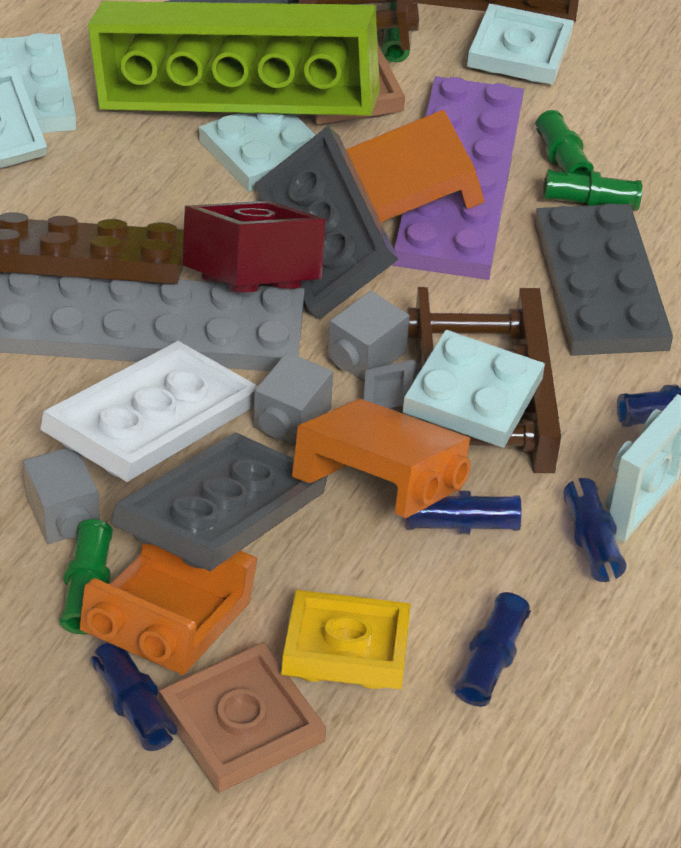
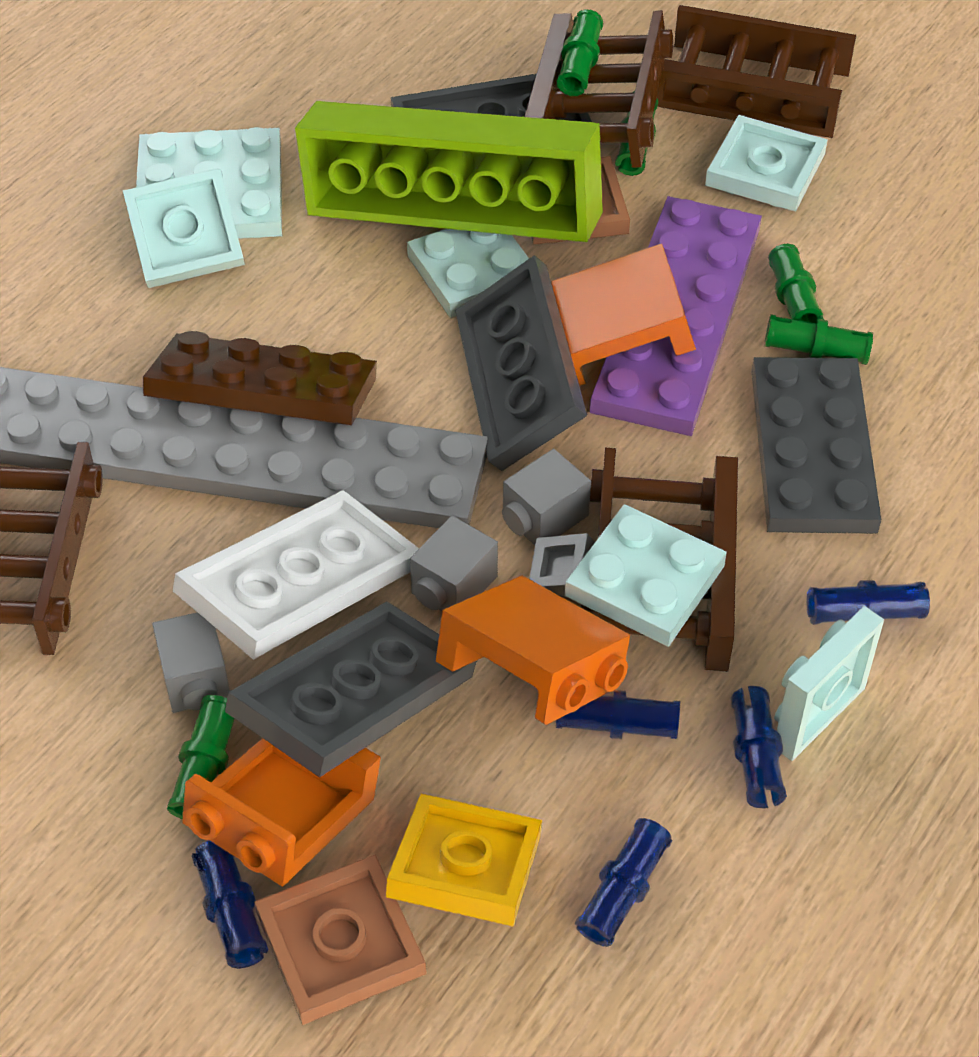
camera: 10 degrees right, 5 degrees up
dark red brick [182,201,326,292] -> none

